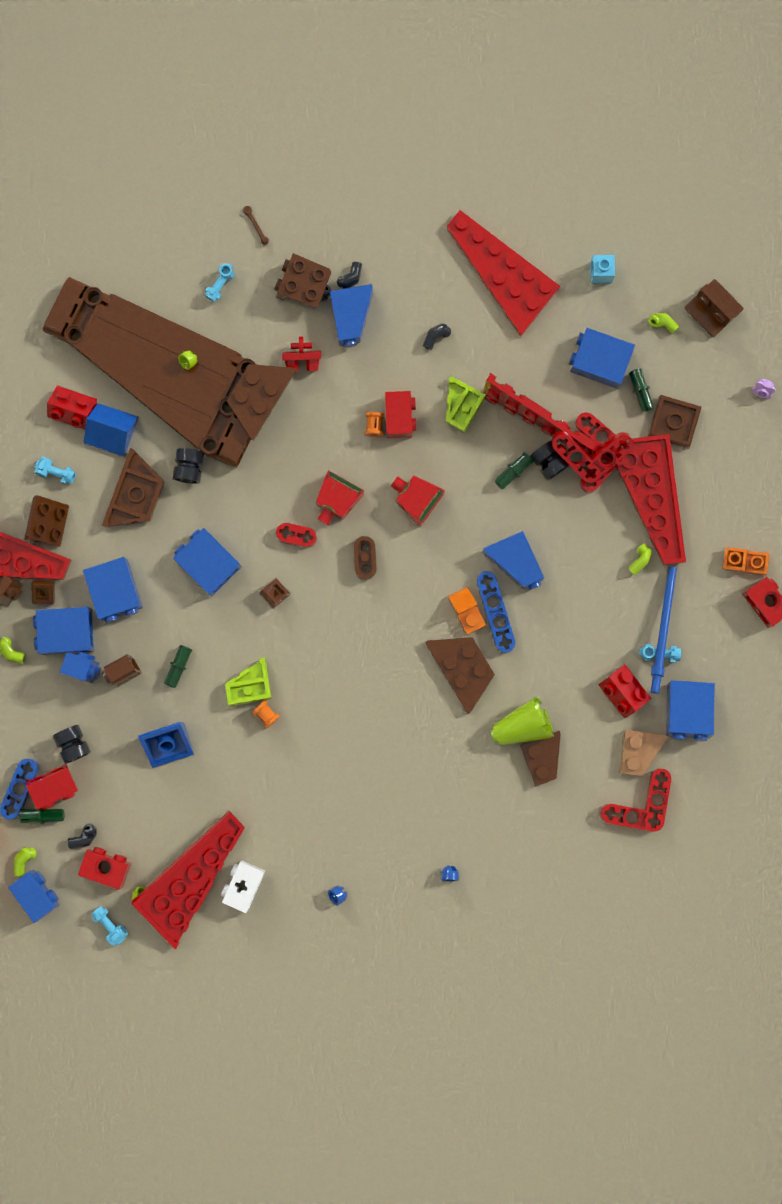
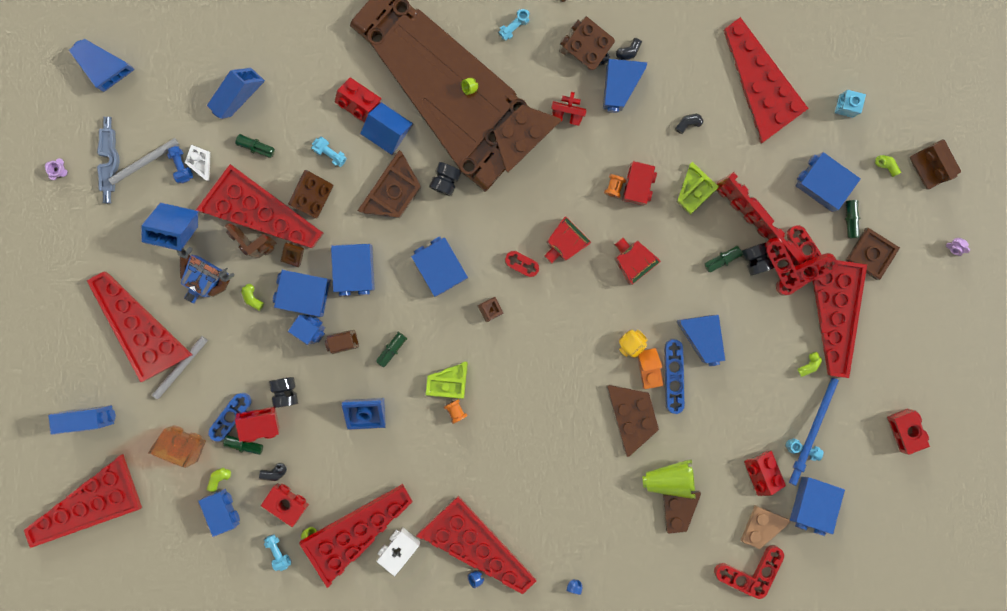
camera: 10 degrees right, 5 degrees up
reddish brown plate [354,536,377,580] -> none
orange slope [723,547,770,575] -> none
none -> red wing [416,495,537,594]
none -> yellow head [619,329,648,358]

